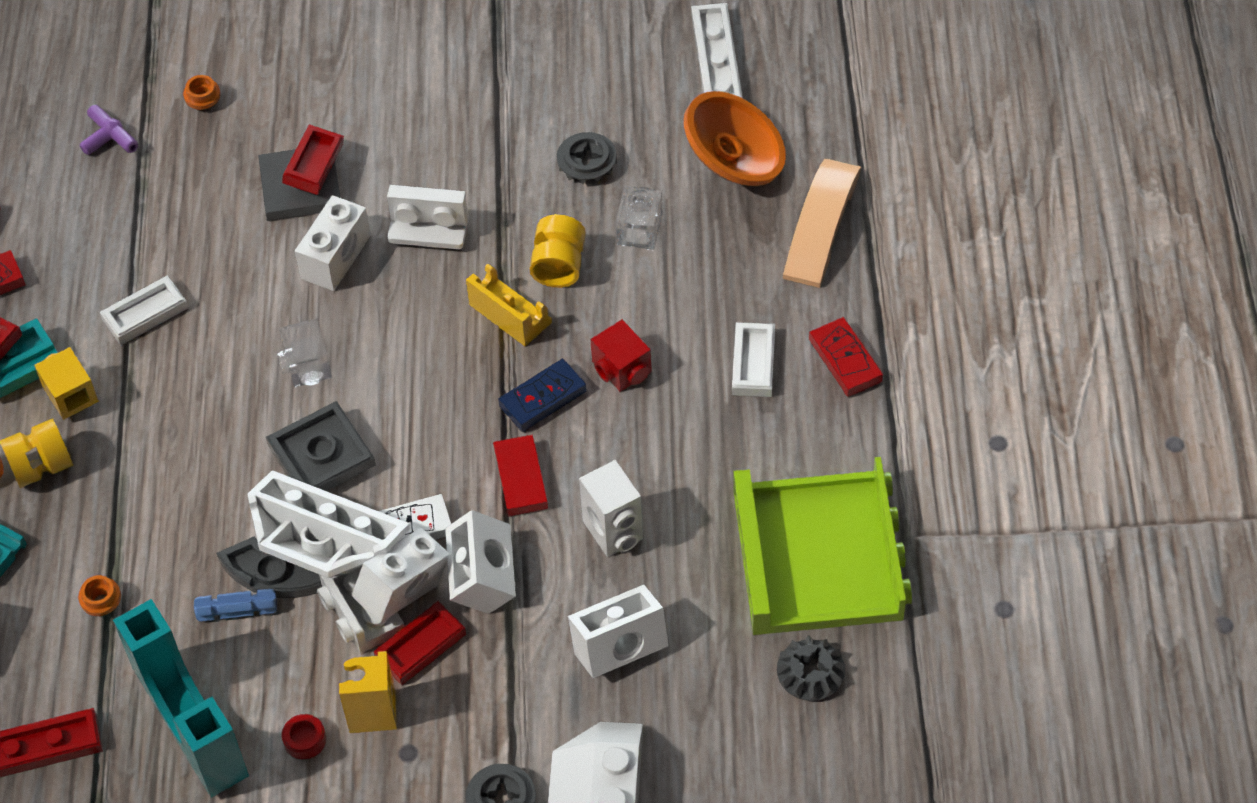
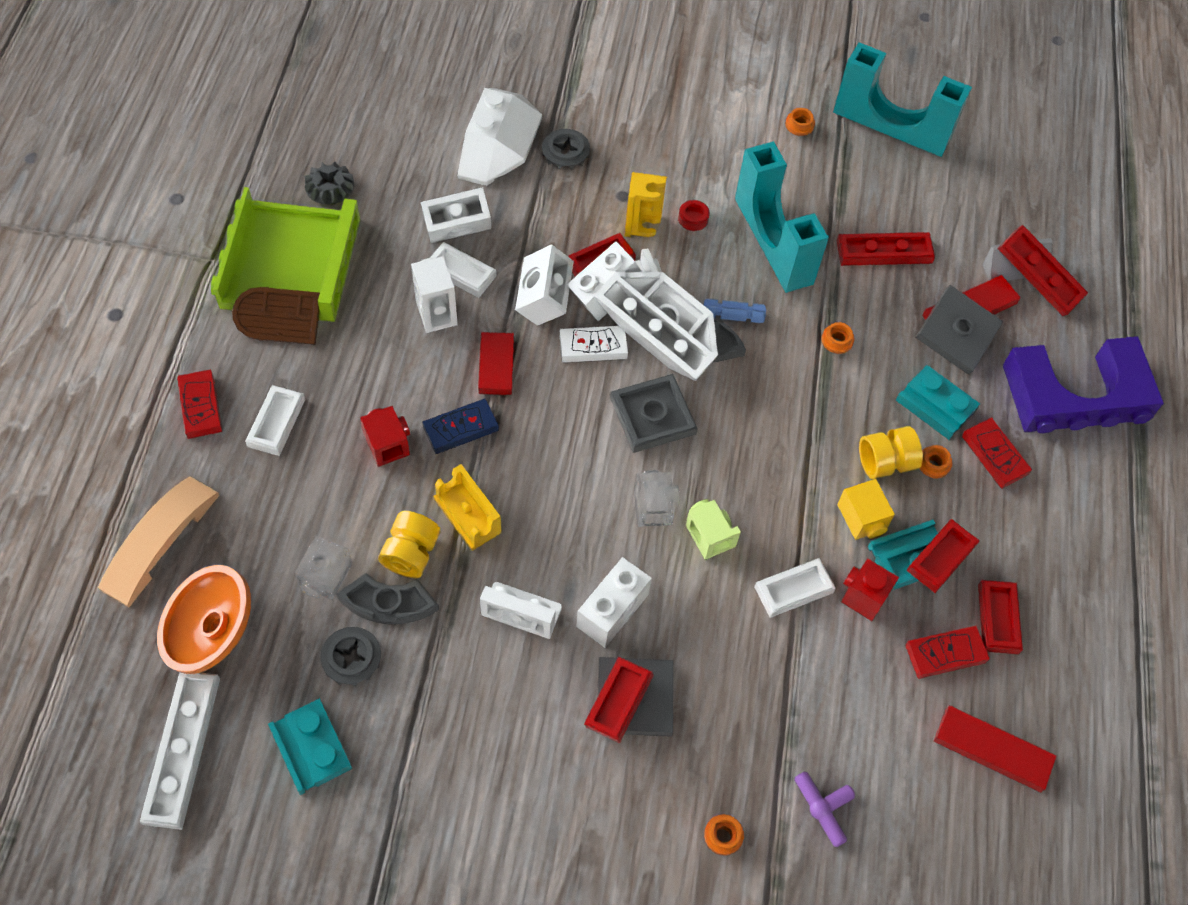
camera: 175 degrees left, 5 degrees up
none -> reddish brown window [232,287,320,345]
none -> teal plate [268,698,352,795]
none -> dark grey tile [336,573,439,624]
none -> white tile [430,242,497,298]
none -> yellowish green brick [686,499,741,560]
none -> red brick [841,558,899,621]

